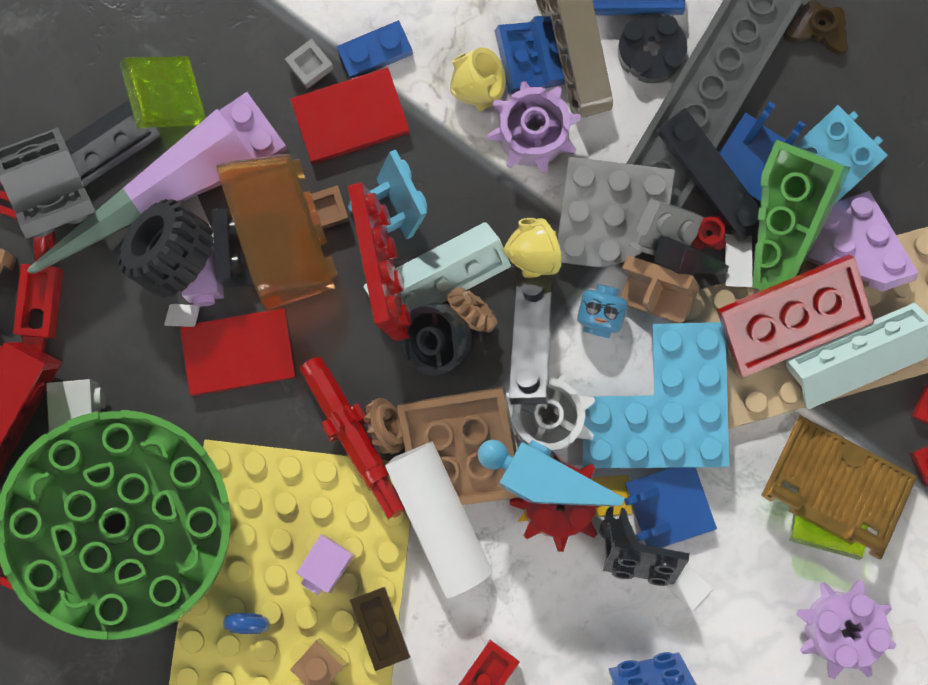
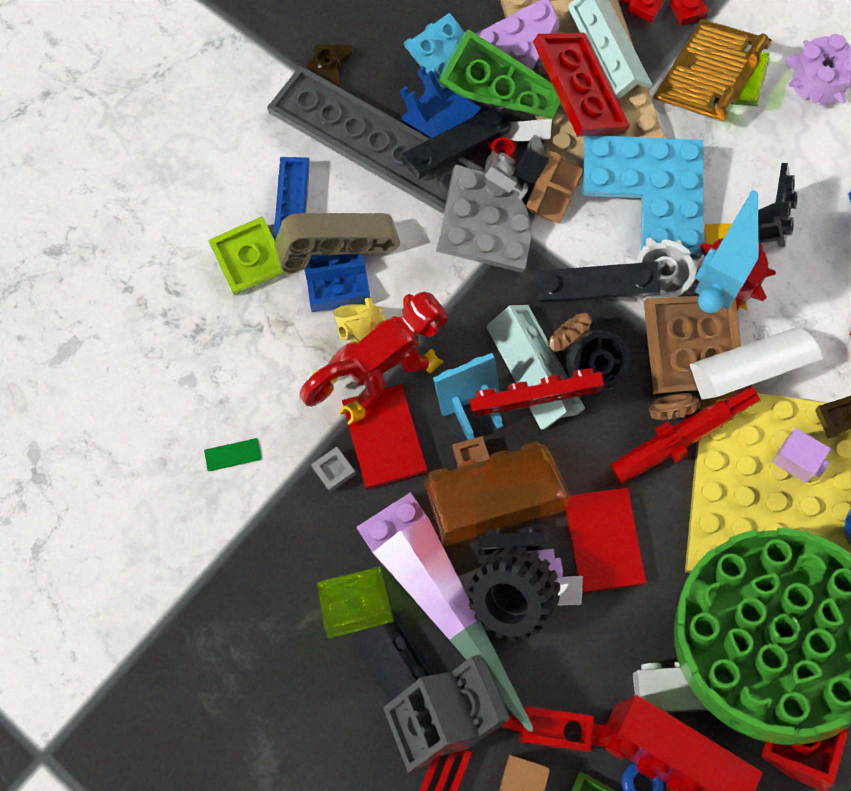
camera: 85 degrees left, 10 degrees down
blue plate [336,20,413,79] -> none
lavender brick [487,81,581,173] -> none
light yellow helmet [504,218,562,278] -> none
dark azure head [577,284,628,338] -> none
black plate [618,14,687,84] -> none
blue plate [624,468,717,548] -> none
none -> red animal [299,292,448,424]

